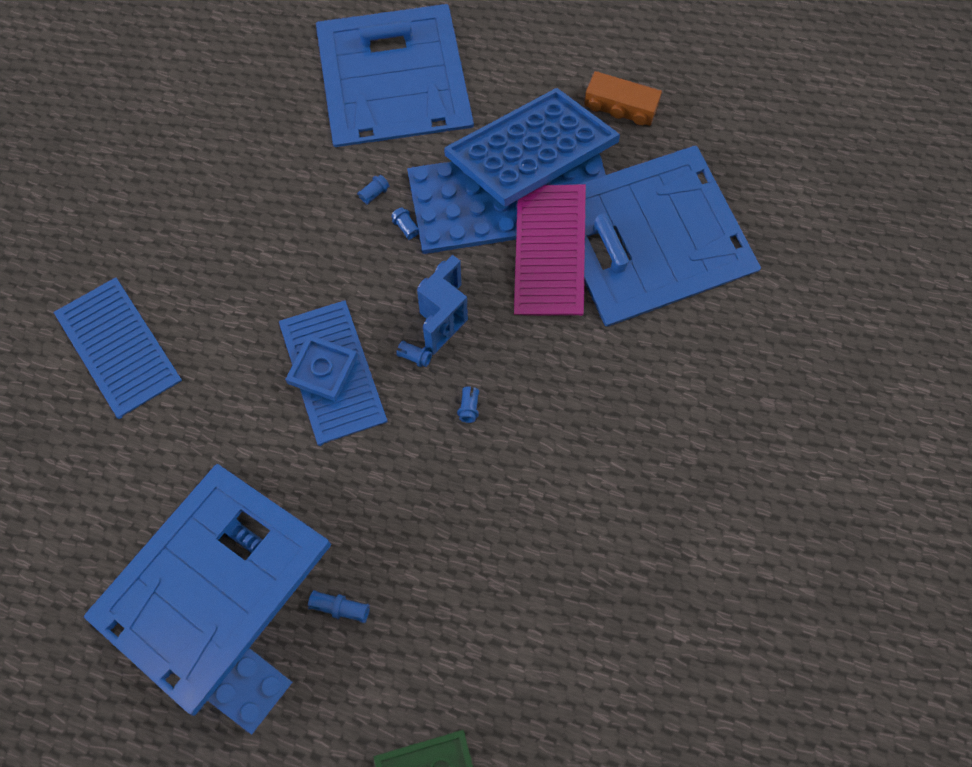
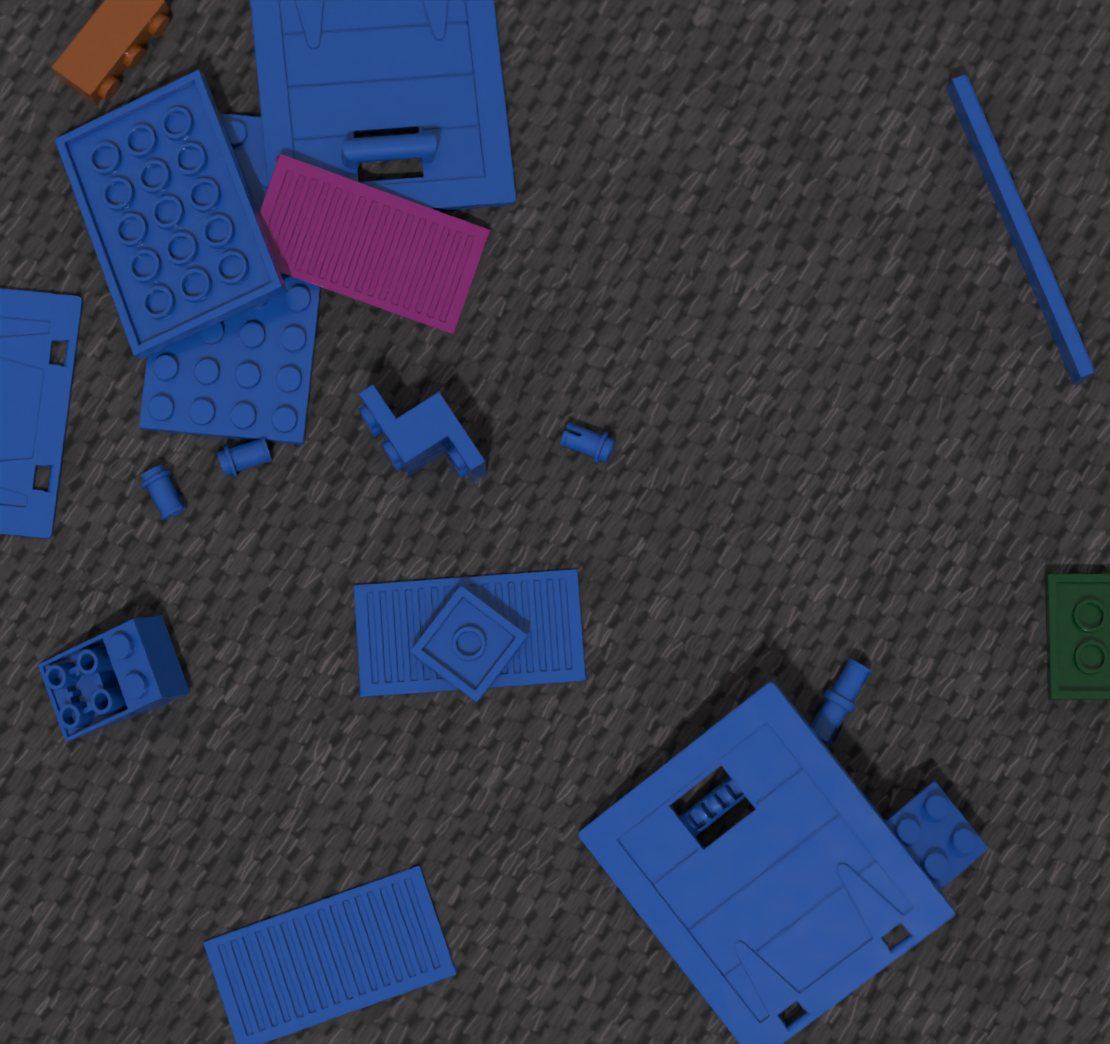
camera: 75 degrees left, 15 degrees up
blue pin [396,341,432,367] -> none
none -> blue slope [38,615,190,743]
none -> blue tile [947,74,1095,385]

